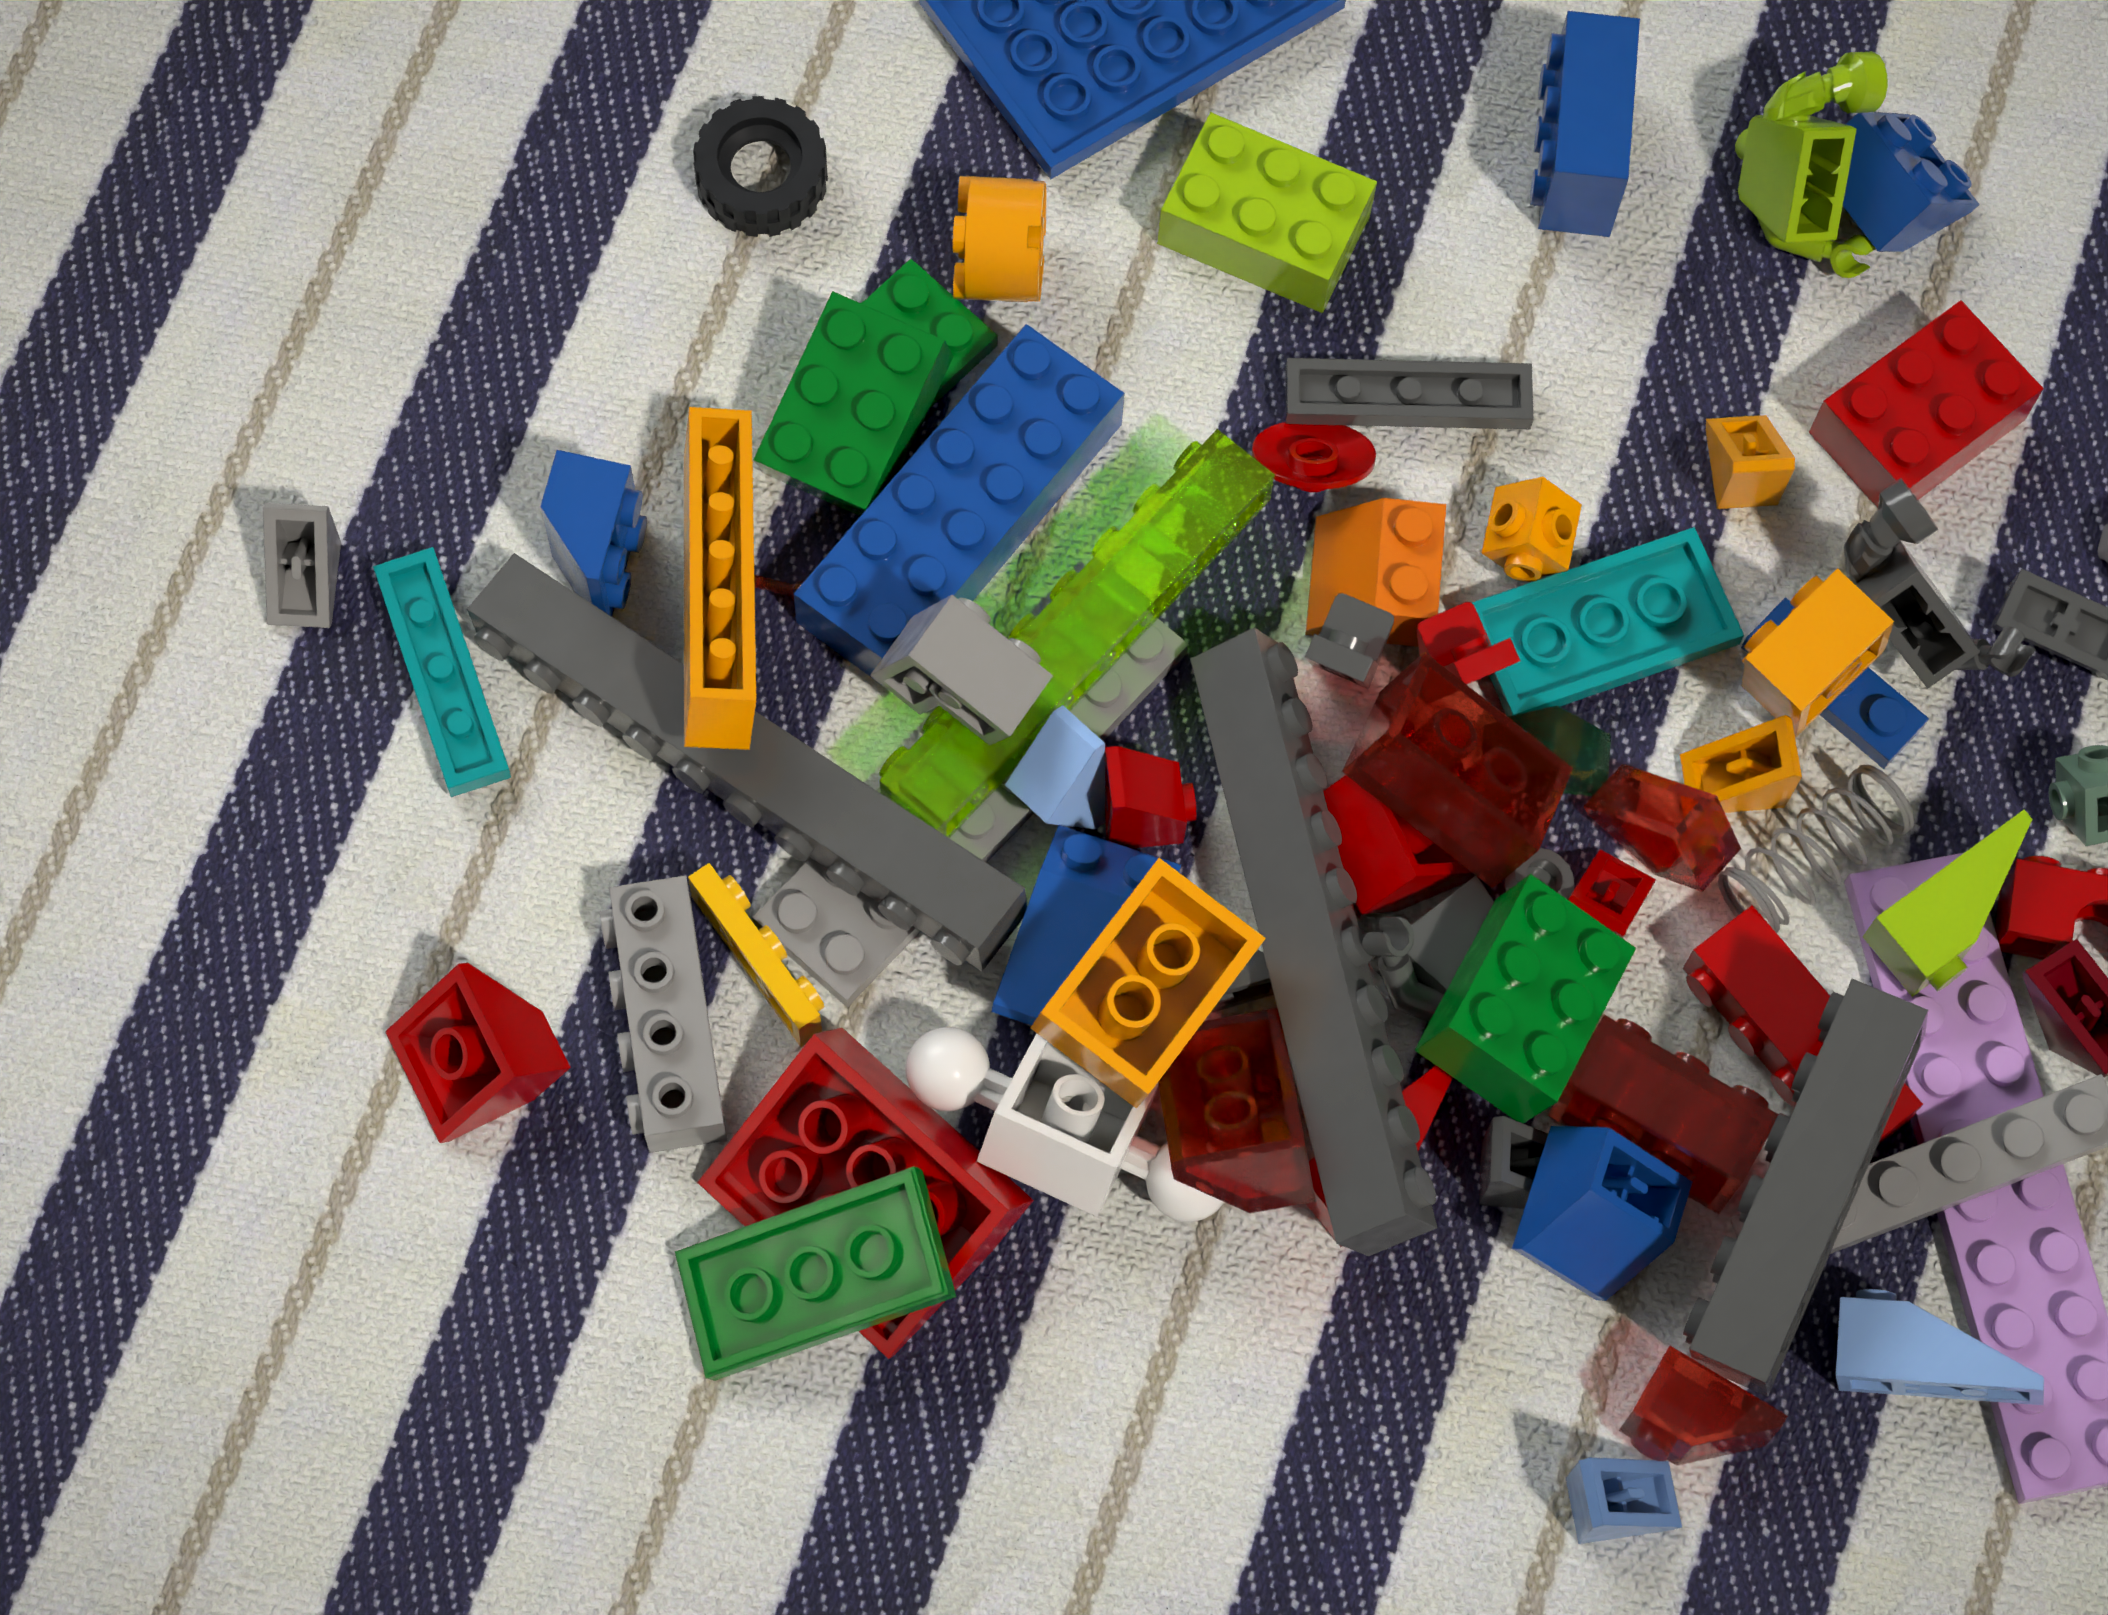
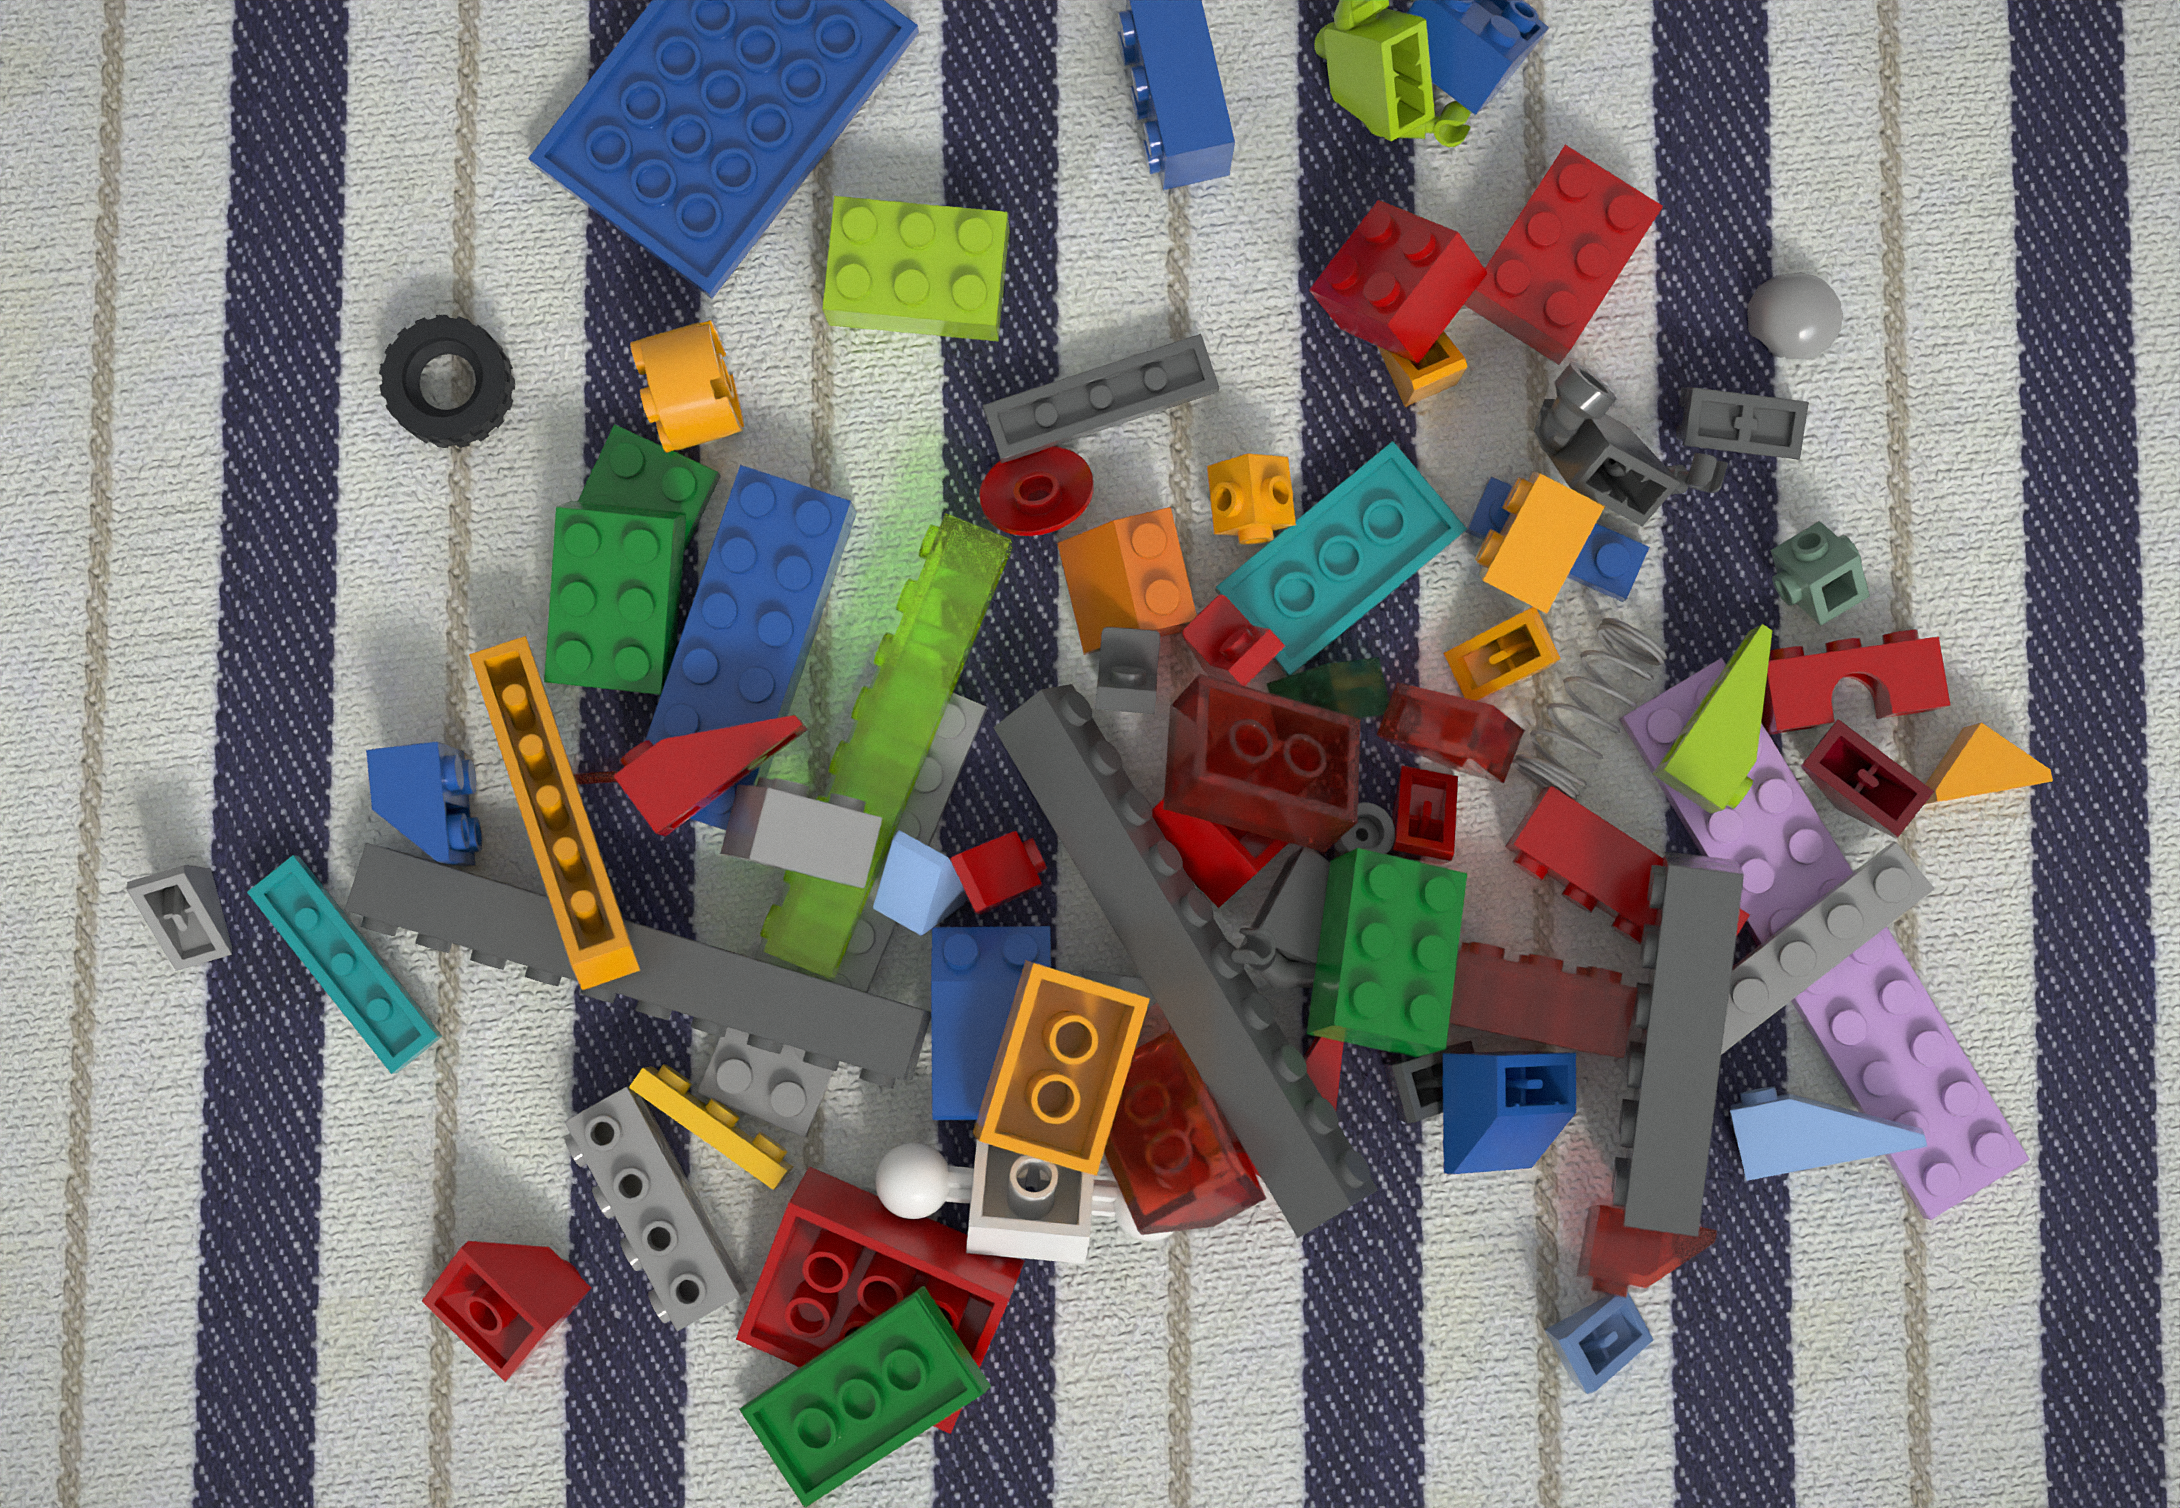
camera: 15 degrees left, 15 degrees up
none -> red slope [613,715,808,837]
none -> red brick [1309,200,1487,364]

